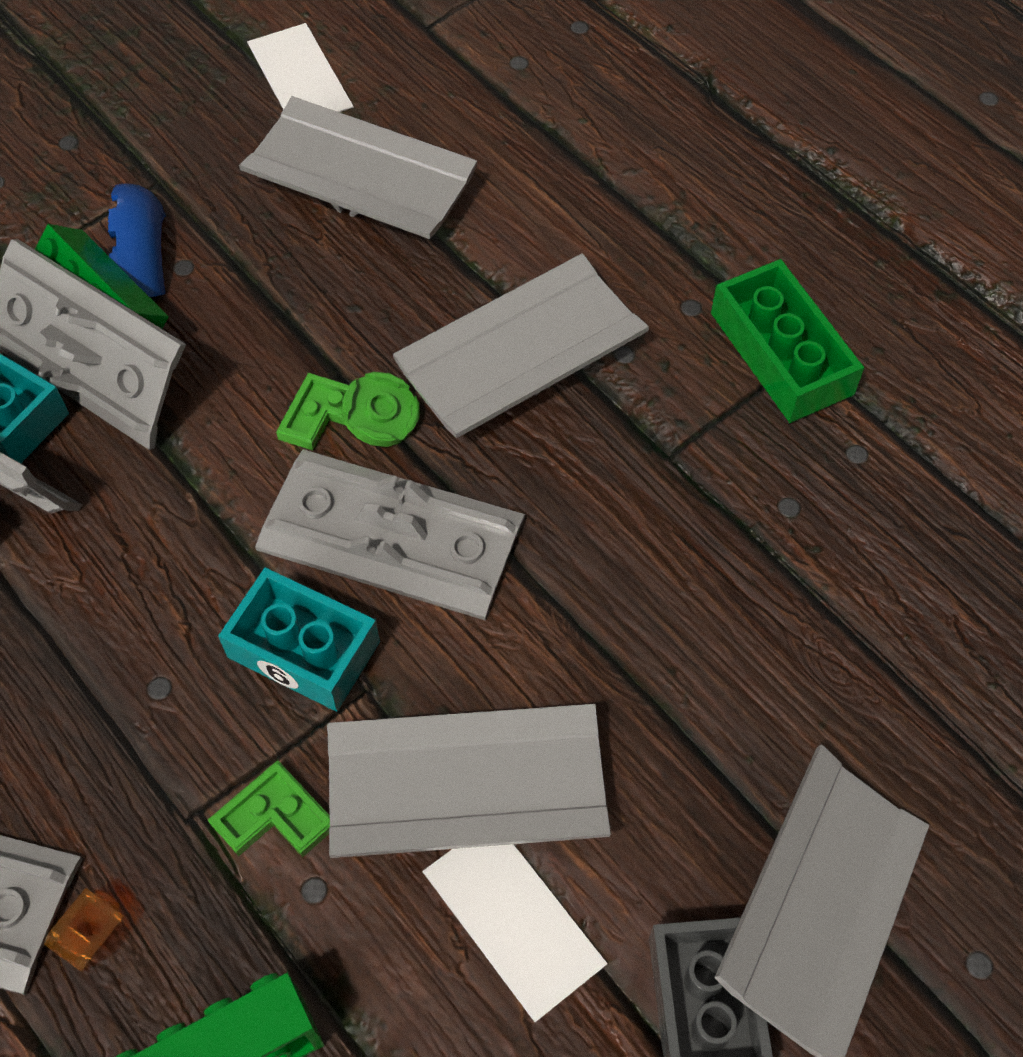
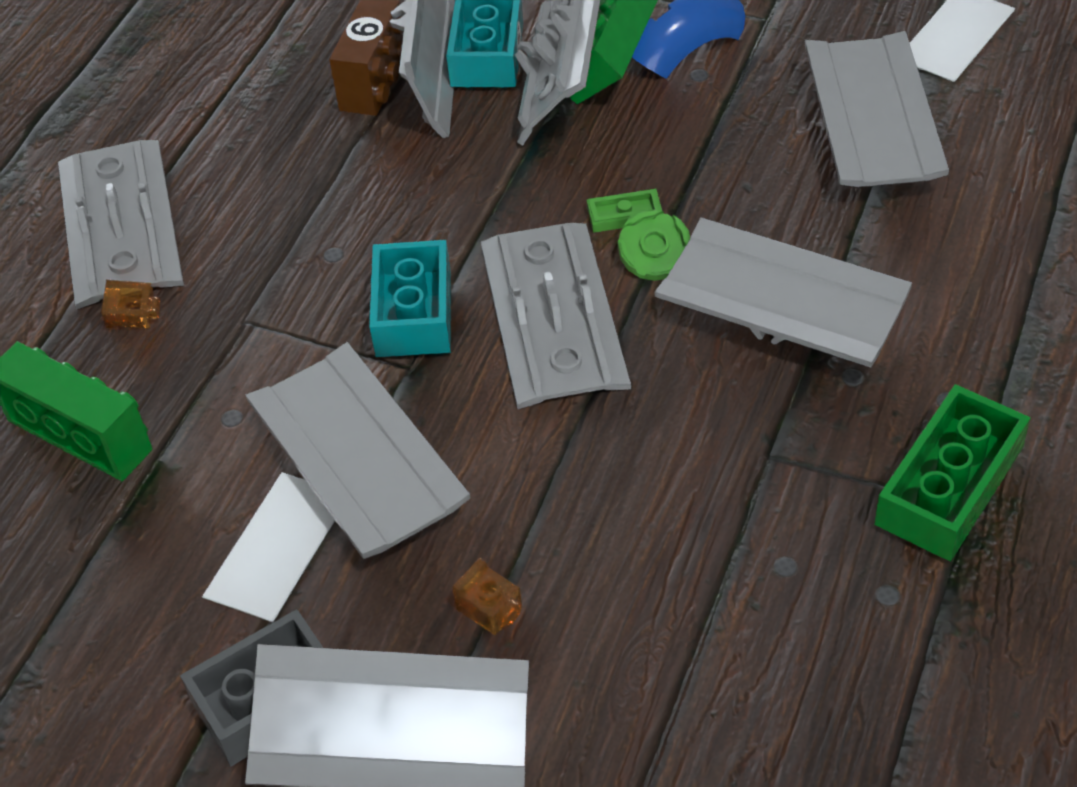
camera: 65 degrees right, 10 degrees down
bright green tile [208,760,330,858] -> none
none -> clear orange brick [452,558,522,635]

